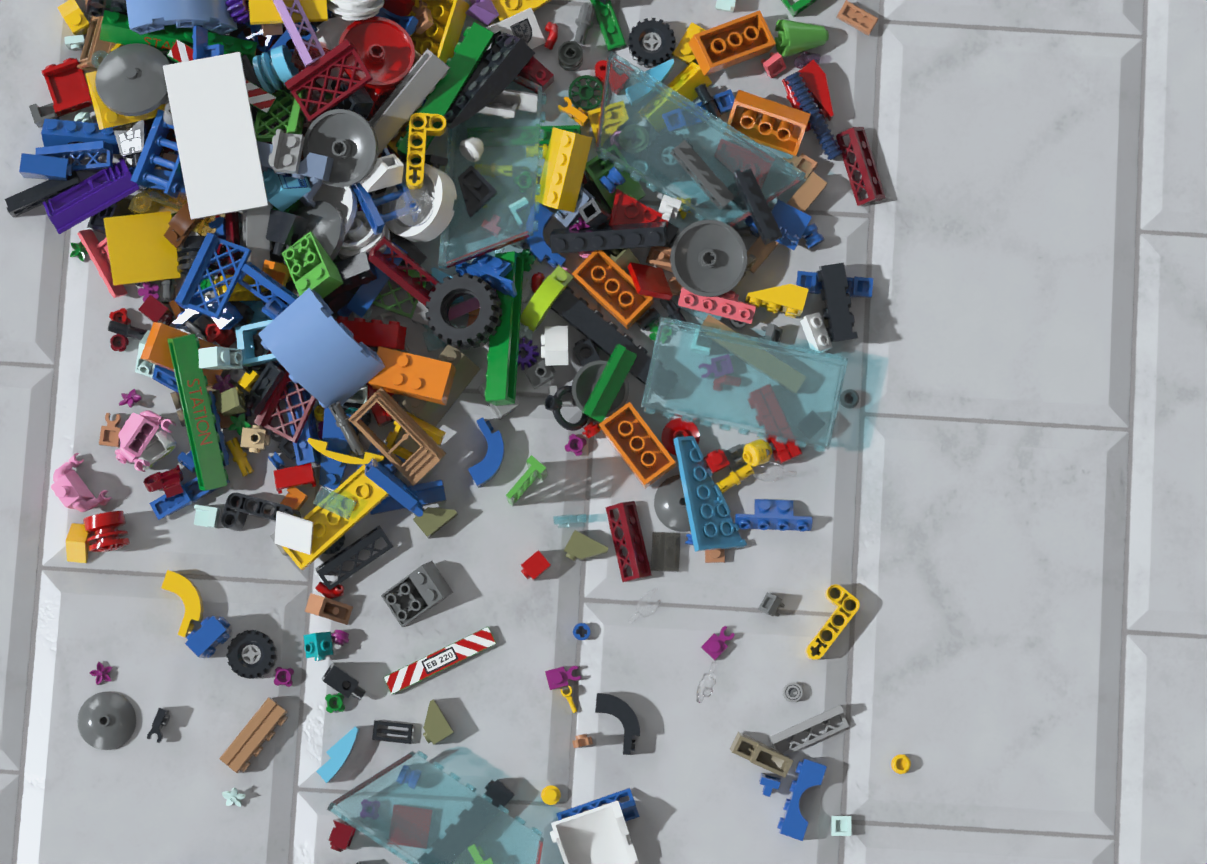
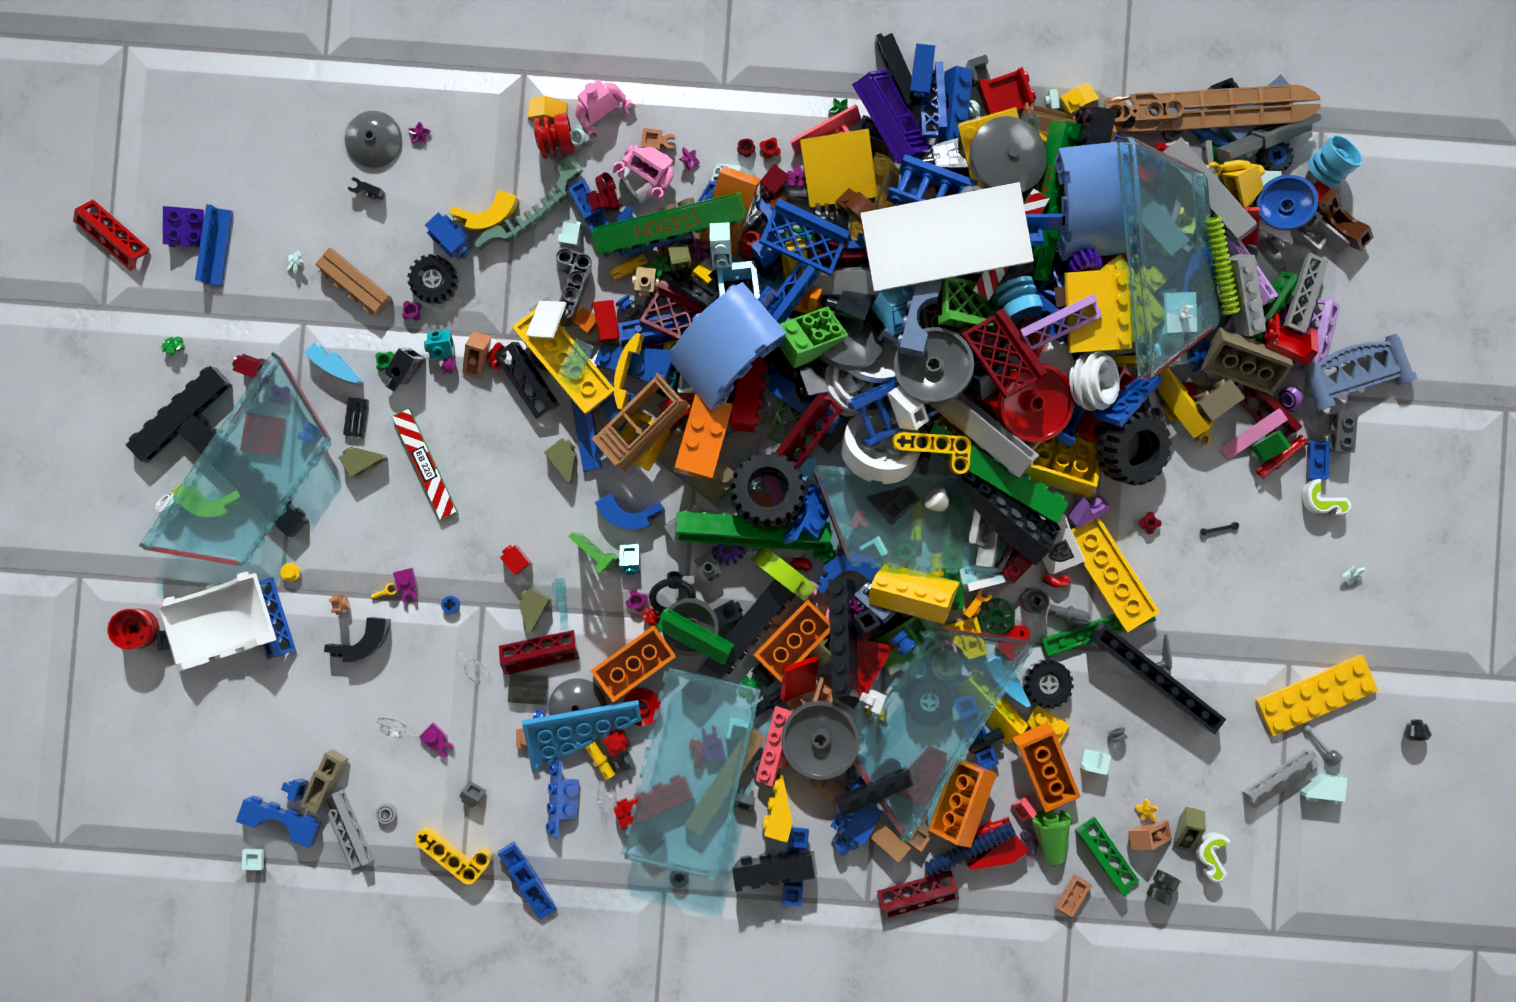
camera: 90 degrees right, 5 degrees up
black axle [108,321,147,340] -> none
light grey bracket [269,129,305,174] -> none
dark grey pin [328,401,366,457] -> none
blue hinge [365,458,423,517] -> none
dark grey slope [381,561,453,627] -> none
clear dish [395,189,434,226] -> none
nougat plate [412,0,434,35] -> none
white brick [541,326,568,366] -> none
dark grey fence [670,140,735,210] -> none
yellow head [743,439,772,467] -> none
white bracket [800,312,833,356] -> none
yellow plate [891,754,911,774] -> none
none -> sand green piece [475,155,584,251]
none -> blue slope [498,841,557,920]
none -> light aqua plate [570,125,589,148]
none -> bracket [619,544,640,575]
none -> white panel [958,563,1005,591]

